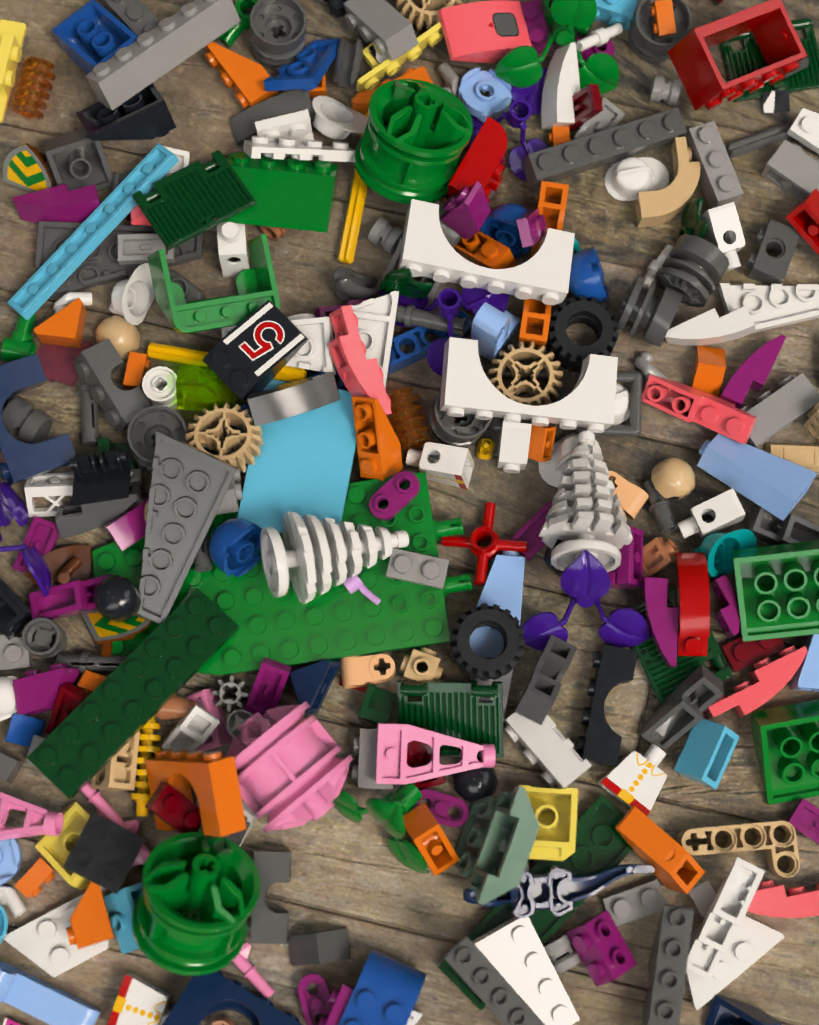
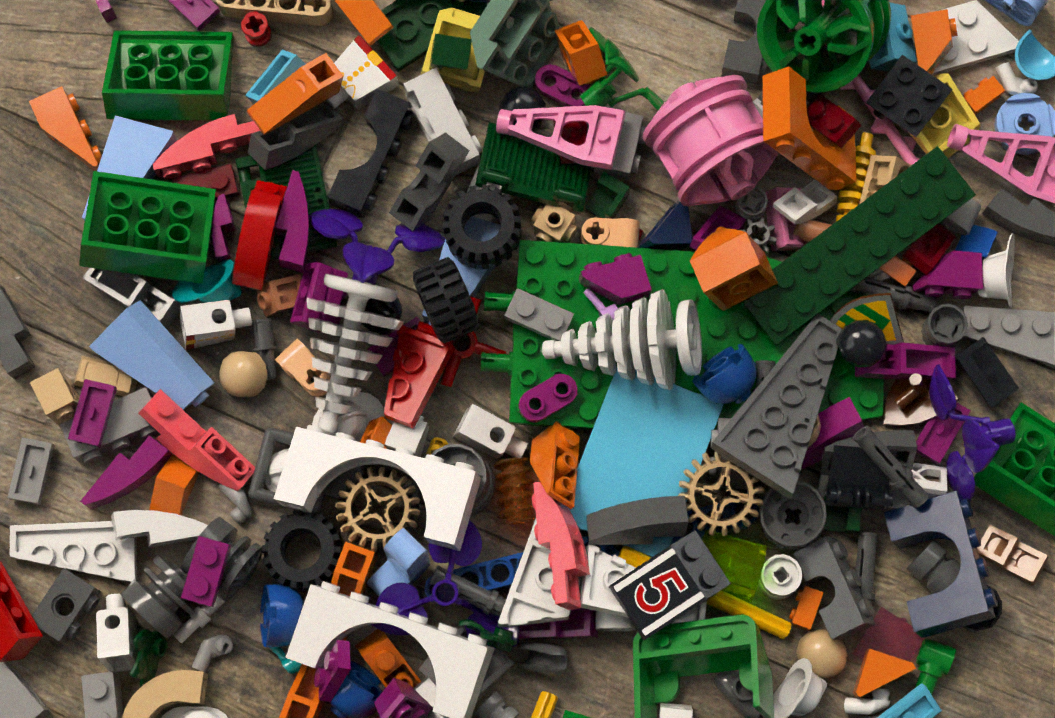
camera: 160 degrees left, 0 degrees up
none -> magenta plate [68,379,117,448]
none -> magenta plate [181,536,232,607]
none -> light grey arm [191,635,233,672]
none -> red bush [241,11,272,47]
none -> orange slope [247,53,344,135]
none -> red wing [384,325,455,429]
none -> black tyre [413,257,479,344]
none -> dark green panel [429,33,472,71]
none -> magenta slope [579,253,652,305]
none -> orange piece [690,226,778,311]
none -> dark grey pin [853,426,929,508]

